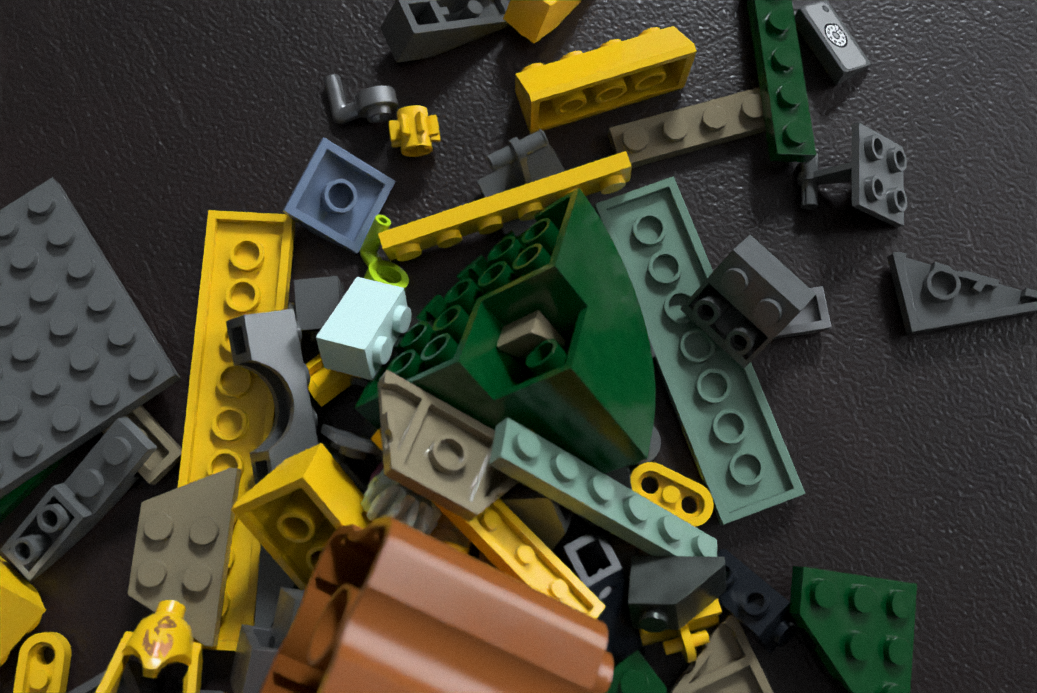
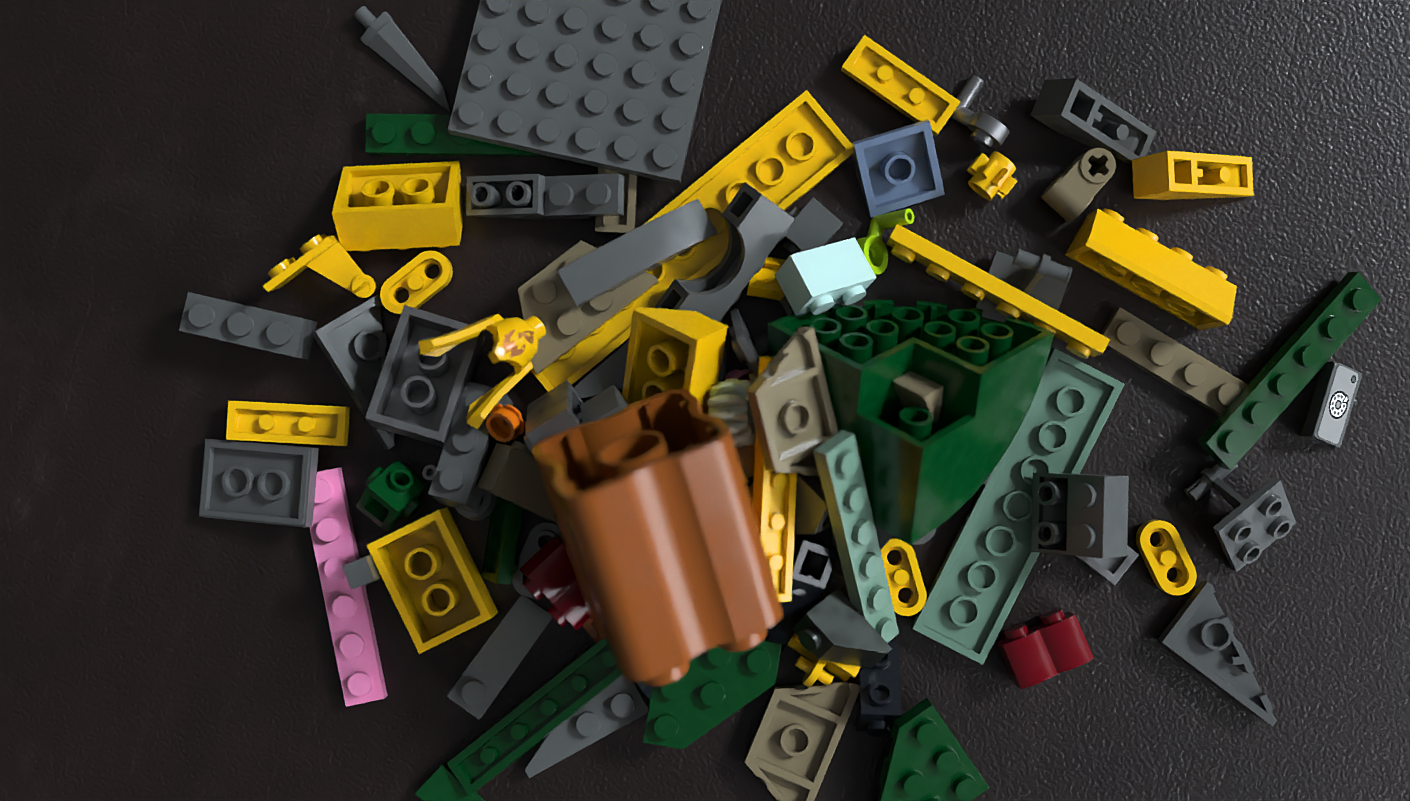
camera: 50 degrees right, 10 degrees up
none -> dark grey slope [557,199,717,308]
none -> yellow plate [841,35,961,137]
none -> dark red brick [997,609,1094,689]
none -> dark tan piece [1040,148,1116,223]
none -> yellow plate [1136,519,1197,595]

